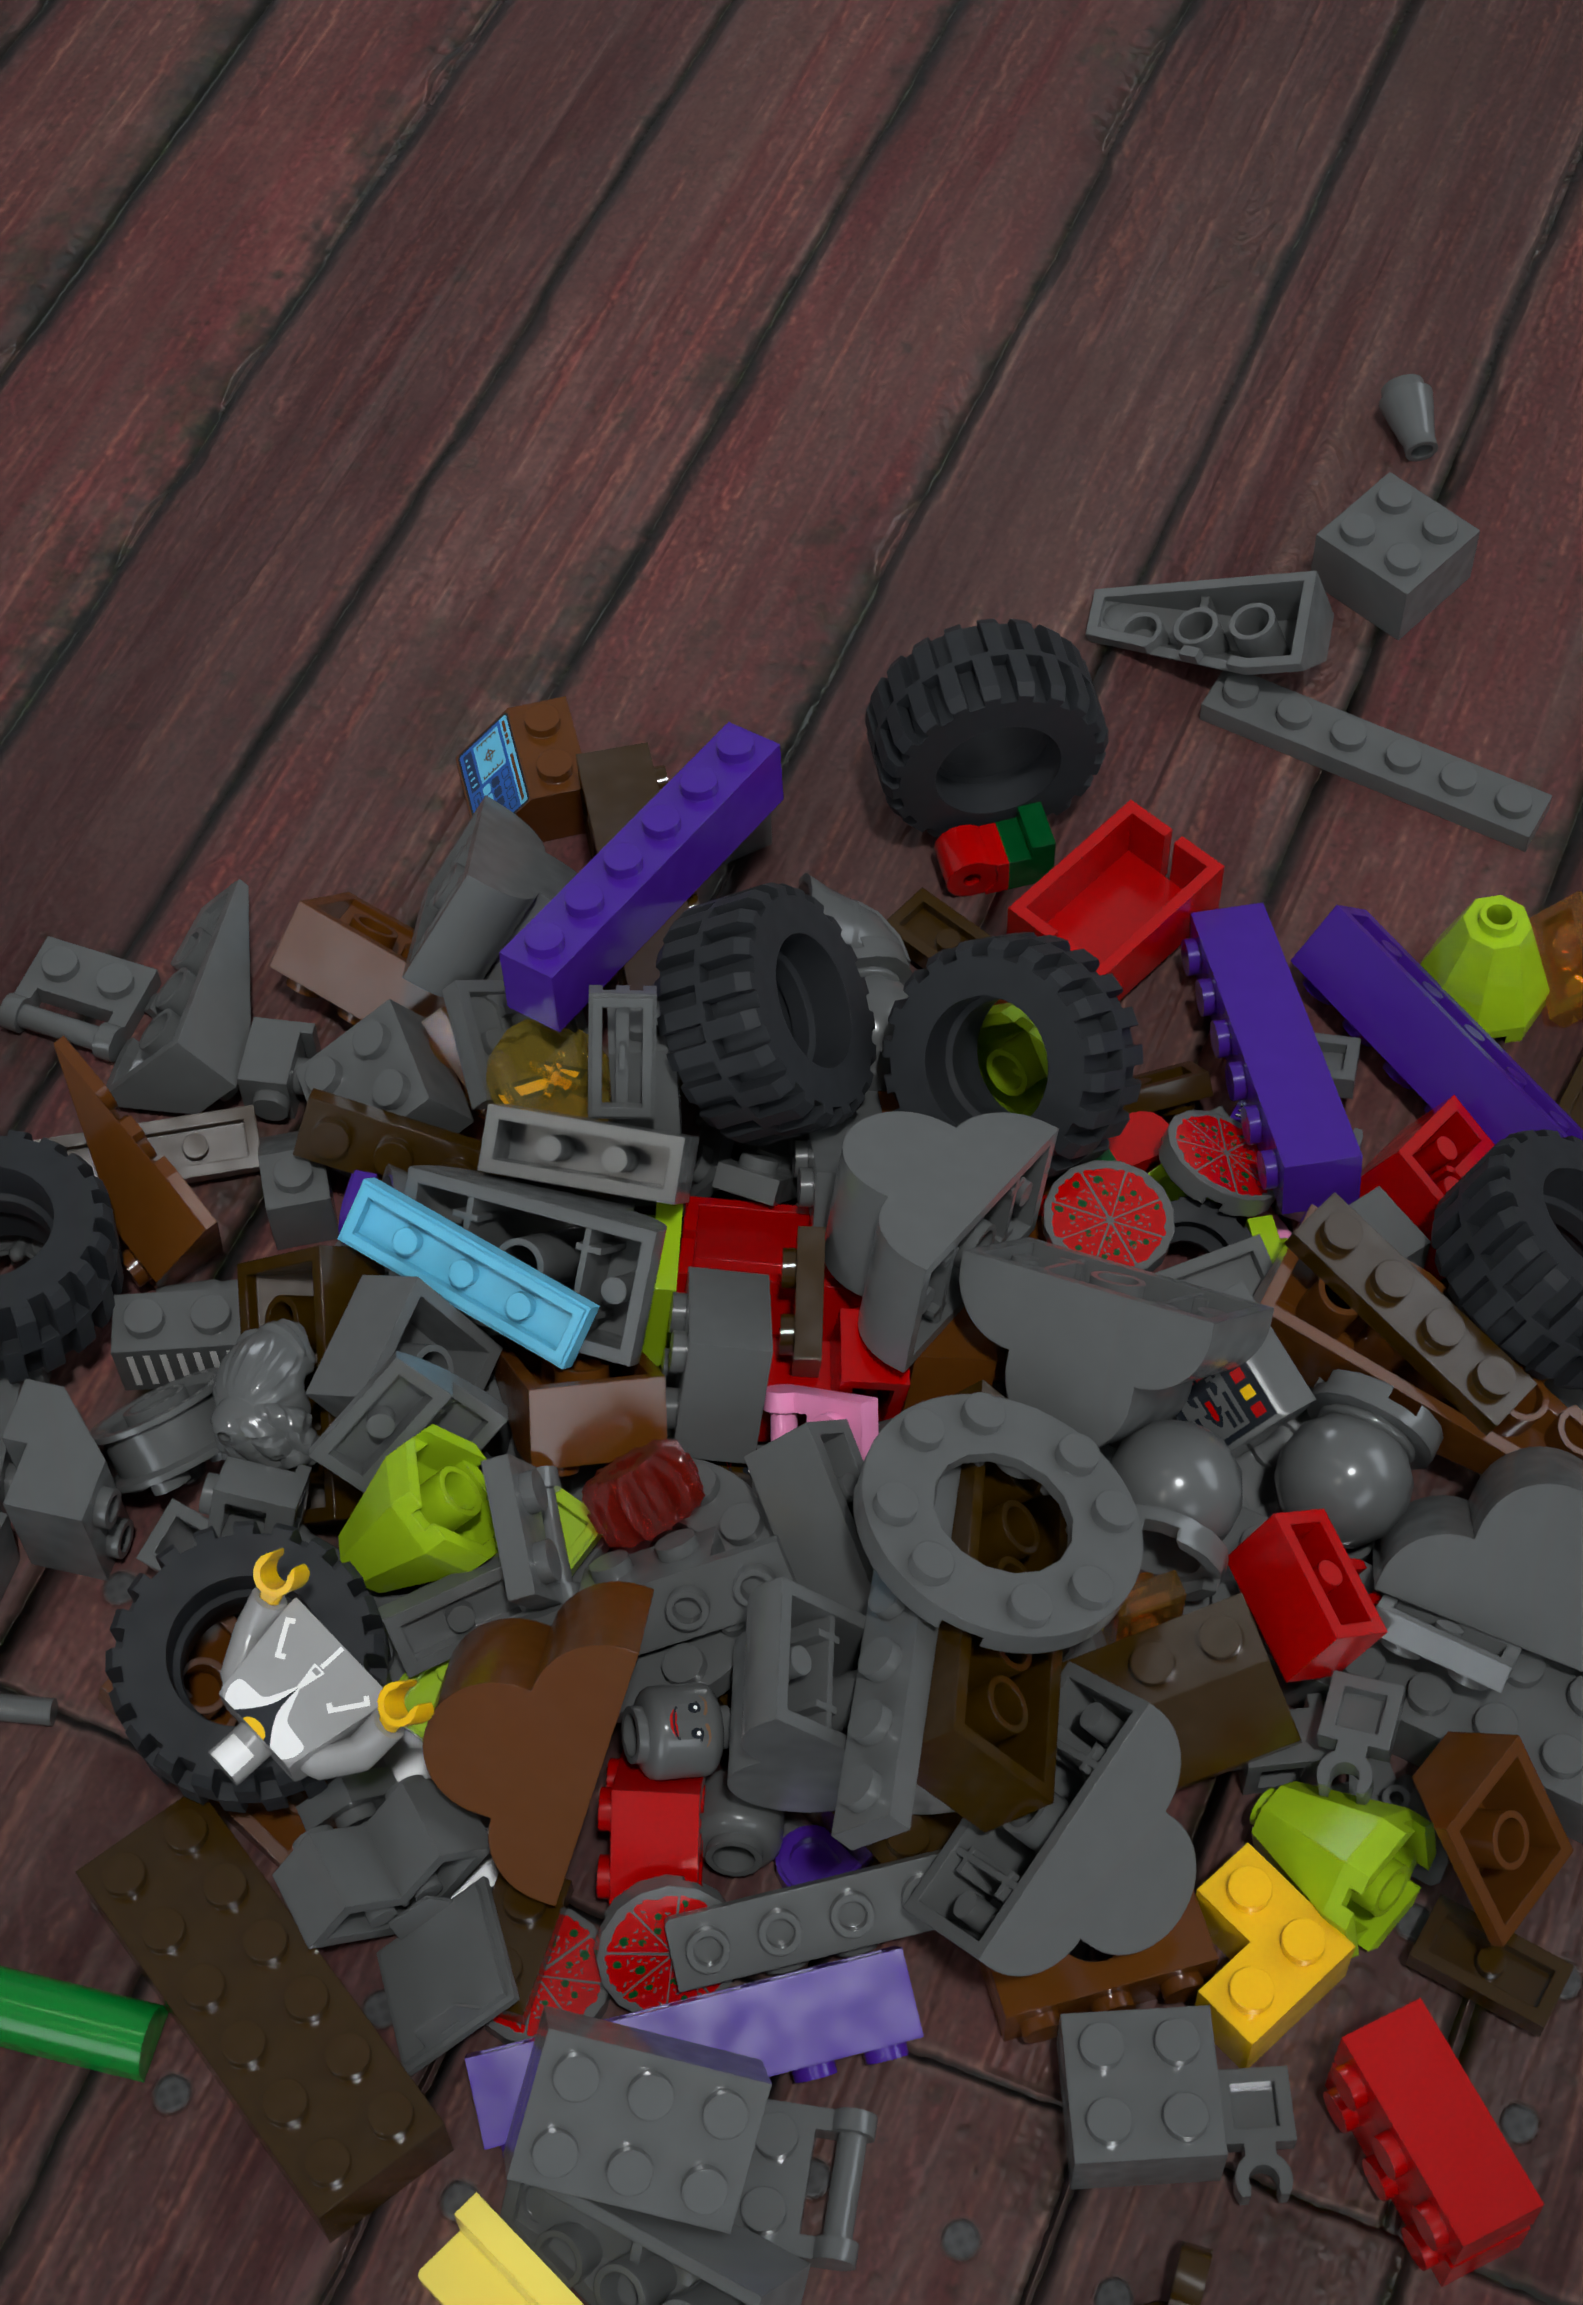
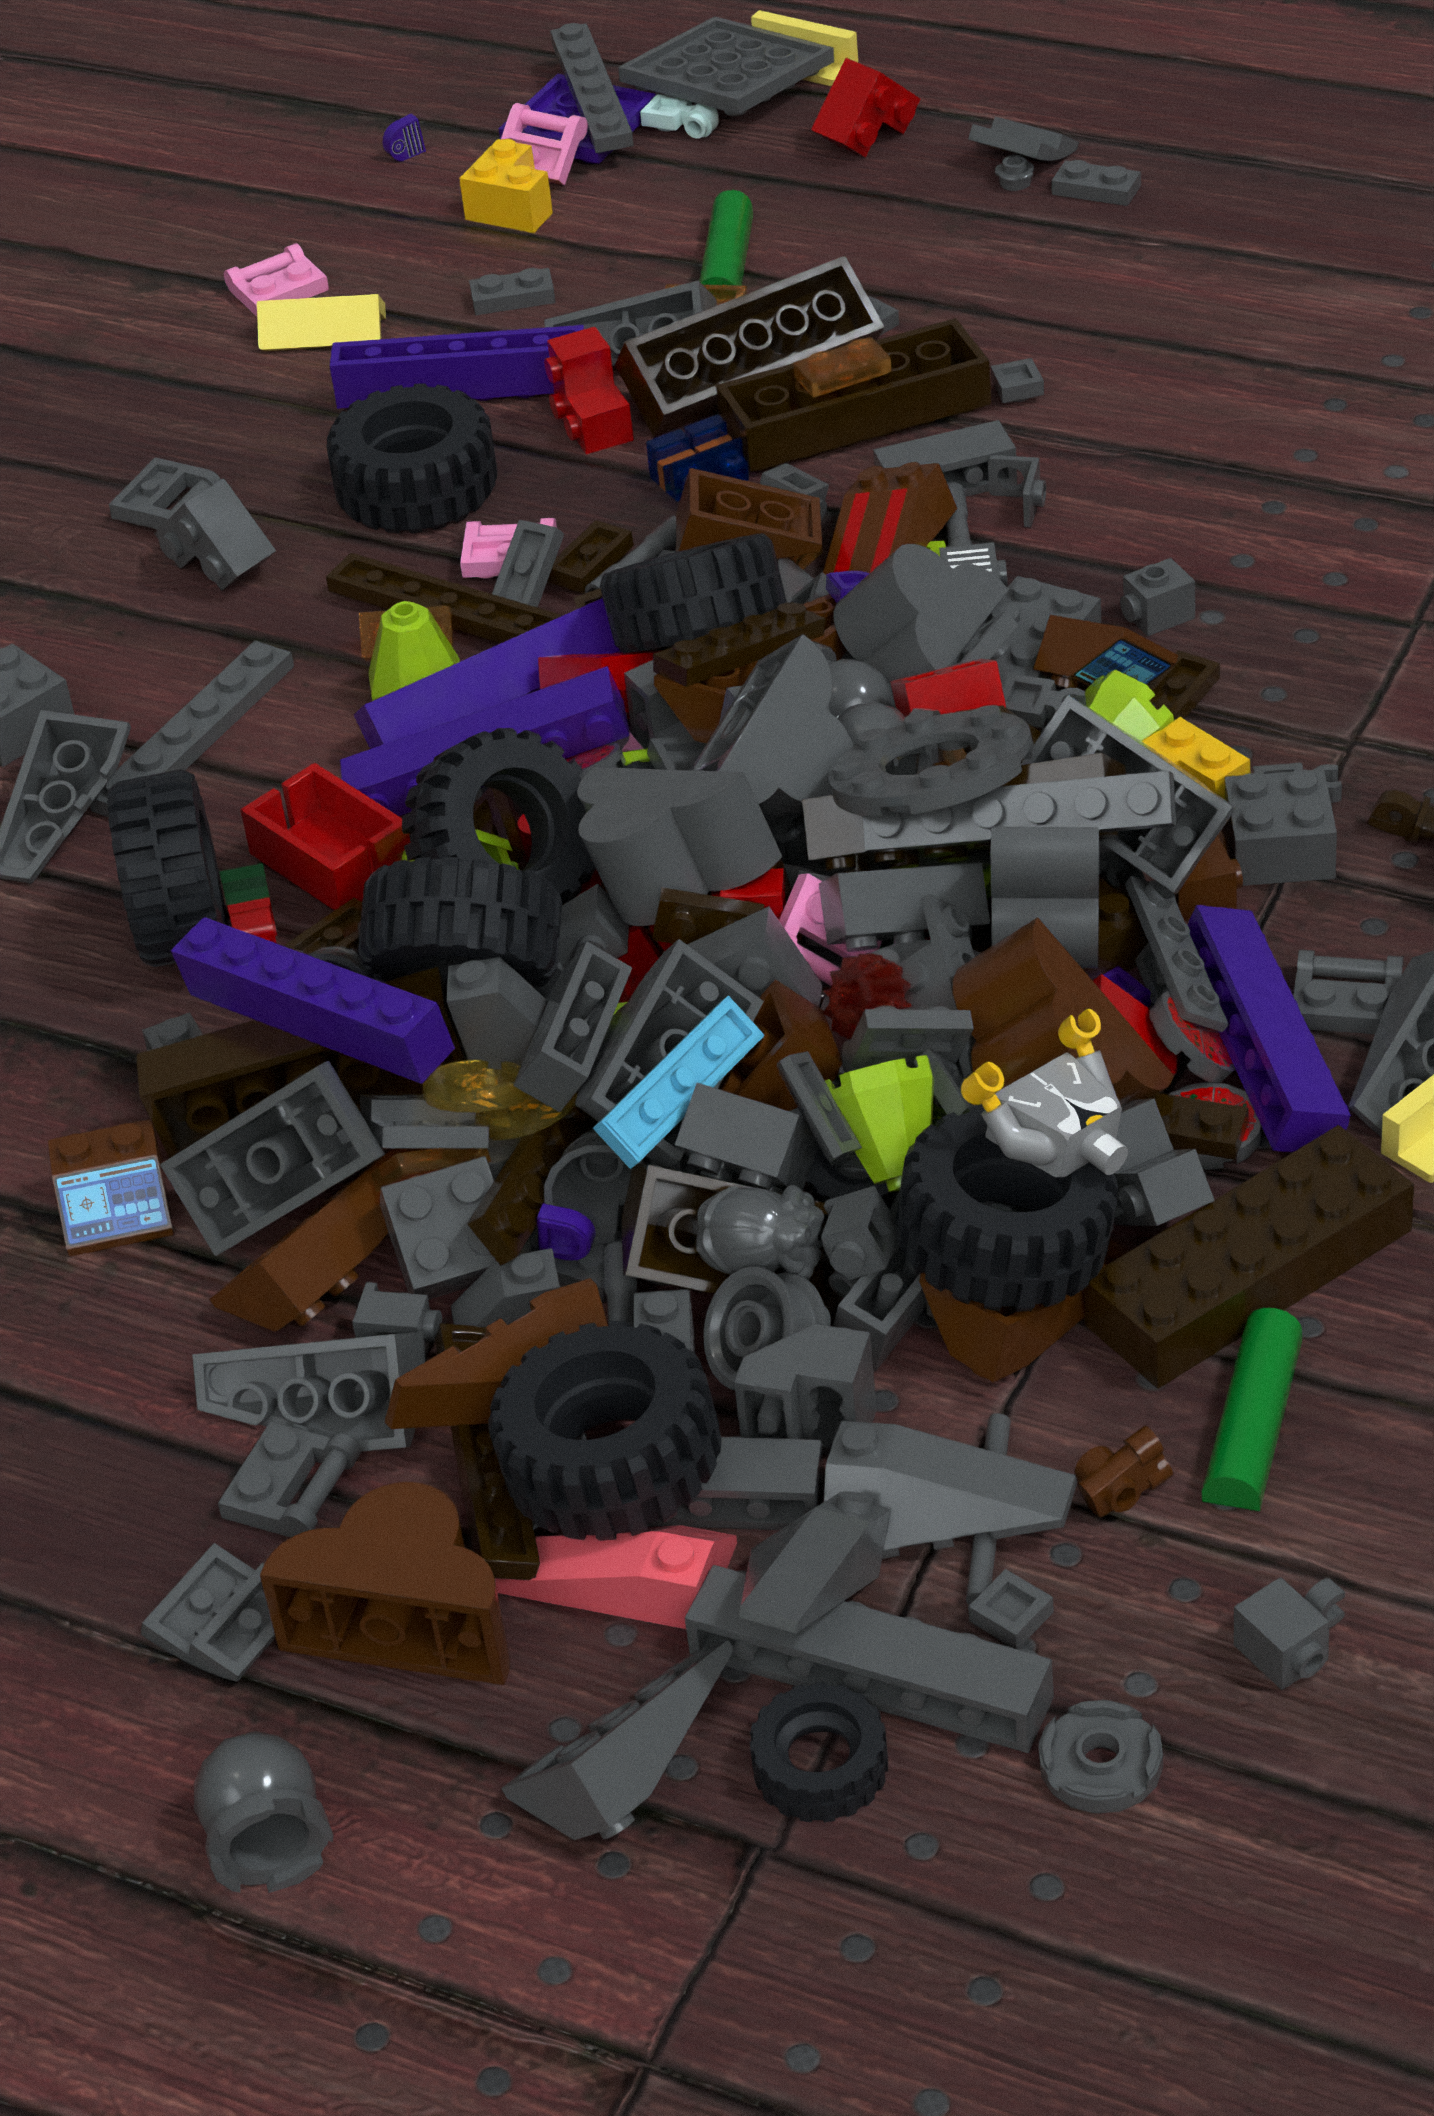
camera: 85 degrees left, 15 degrees down
dark grey piece [376,1876,520,2077] -> none
dark grey brick [503,2005,772,2234] -> none
dark grey tile [588,985,657,1119] -> none
red piece [1323,1998,1545,2287] -> none

